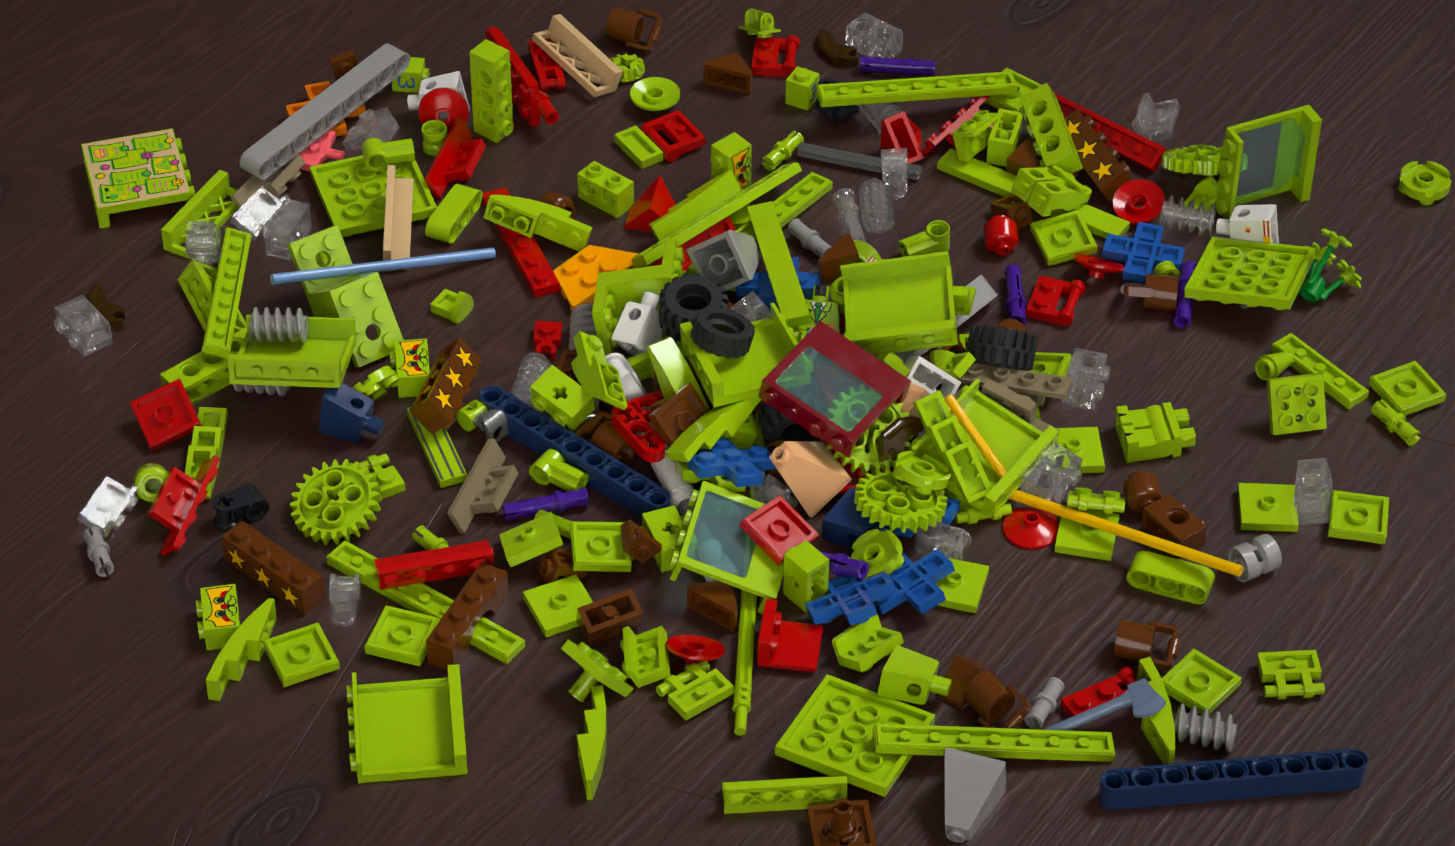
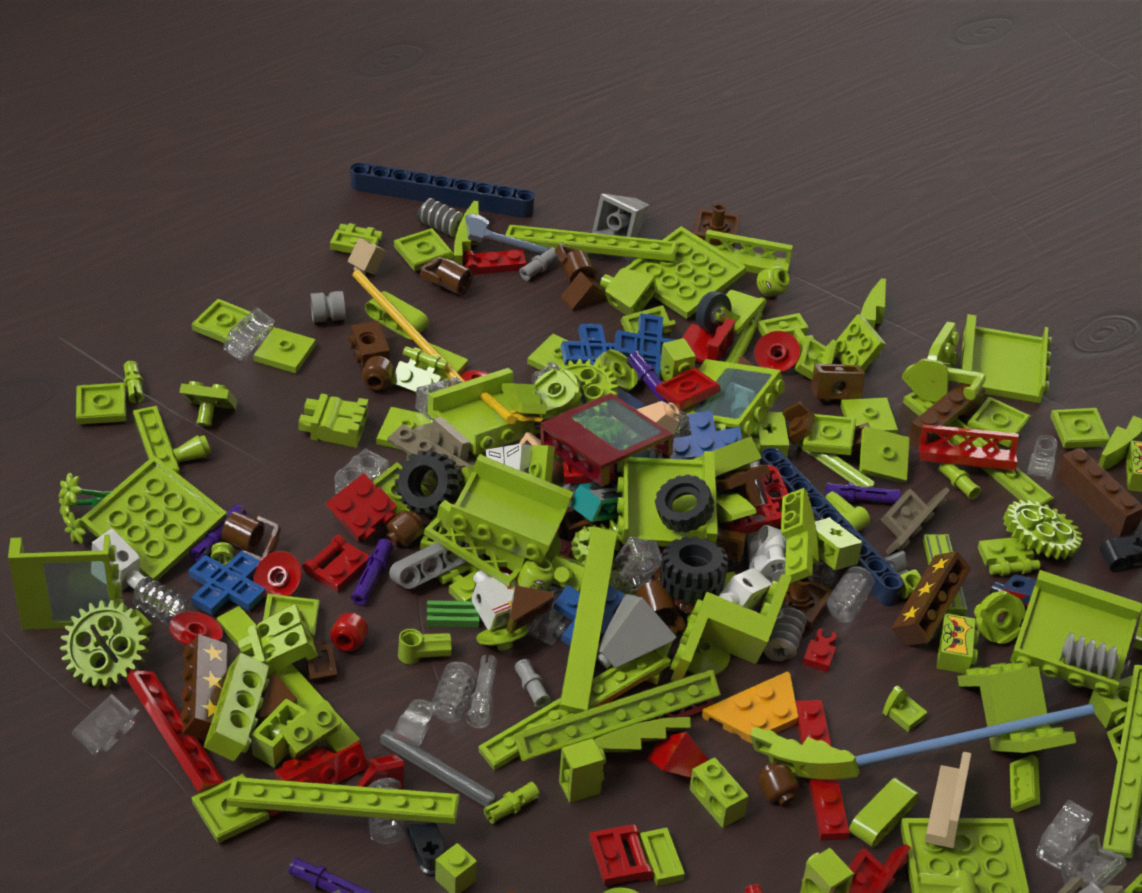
camera: 165 degrees left, 0 degrees up
none -> red plate [325,473,397,542]
none -> tan brick [347,238,386,275]
none -> plate [696,290,765,334]
none -> lime head [757,265,790,297]
none -> lime plate [902,322,986,402]

